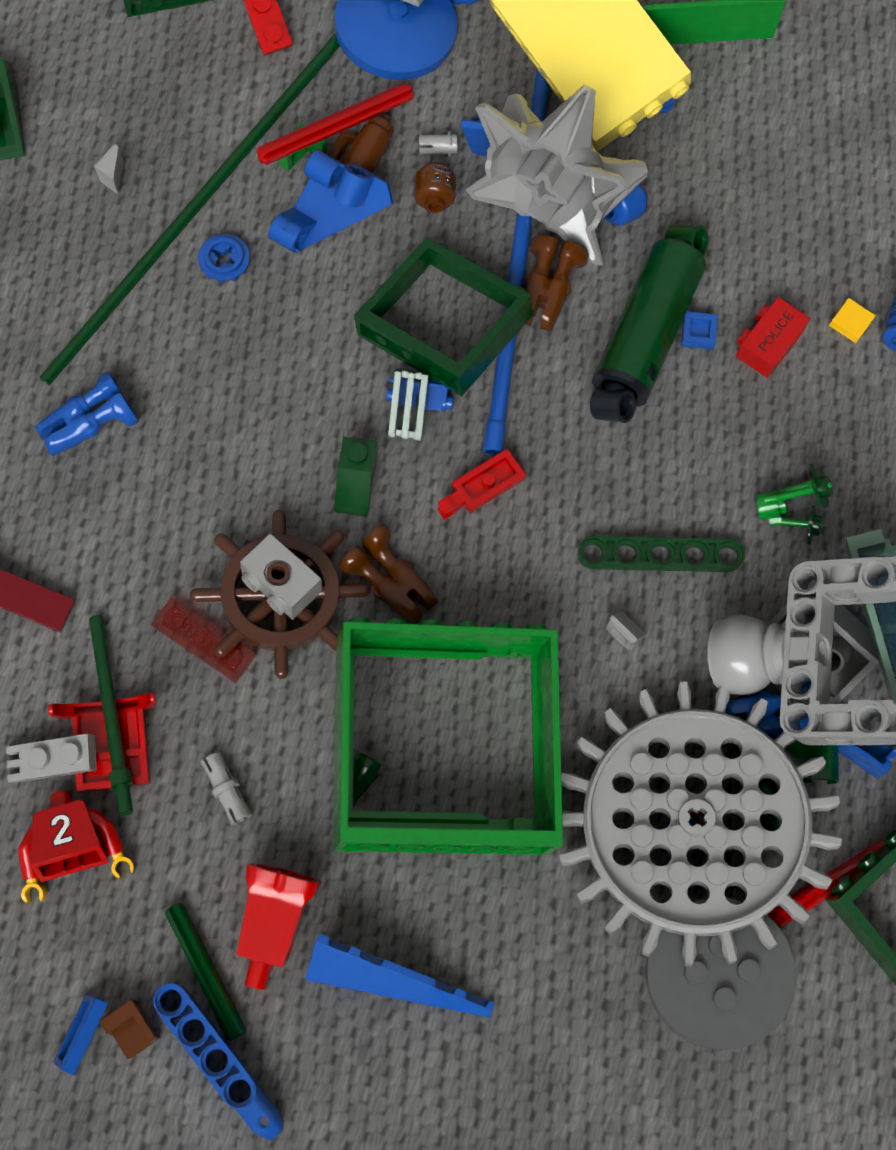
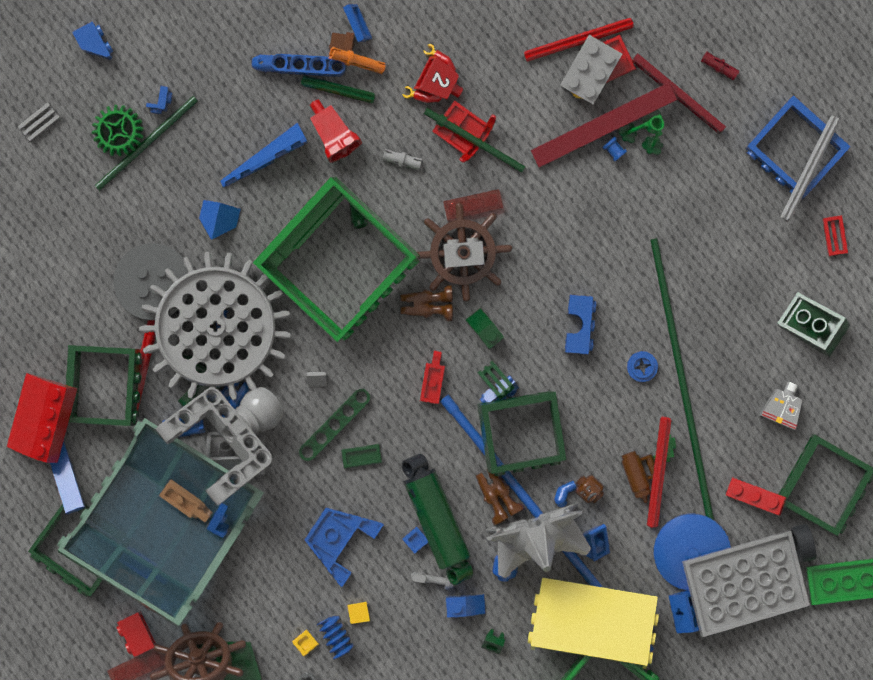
camera: 135 degrees right, 15 degrees up
light grey hinge [6,734,97,783] -> none
blue piece [35,371,139,456] -> none
light grey slope [94,144,124,194] -> none
blue panel [268,150,394,253] -> none
light grey pin [419,131,458,157] -> none
red brick [736,297,810,379] -> none
green plant [757,464,833,545] -> none
none -> blue slope [199,200,241,240]
none -> blue wing [304,507,384,587]
none -> orange pin [329,47,386,74]
none -> dark green tile [341,444,382,469]
none -> light grey hinge [411,572,453,590]
none -> blue slope [446,594,485,618]
none -> dark green tile [481,629,505,654]
none -> blue arm [554,481,577,507]
none -> blue arch [565,295,596,355]
none -> light grey torso [759,382,802,430]

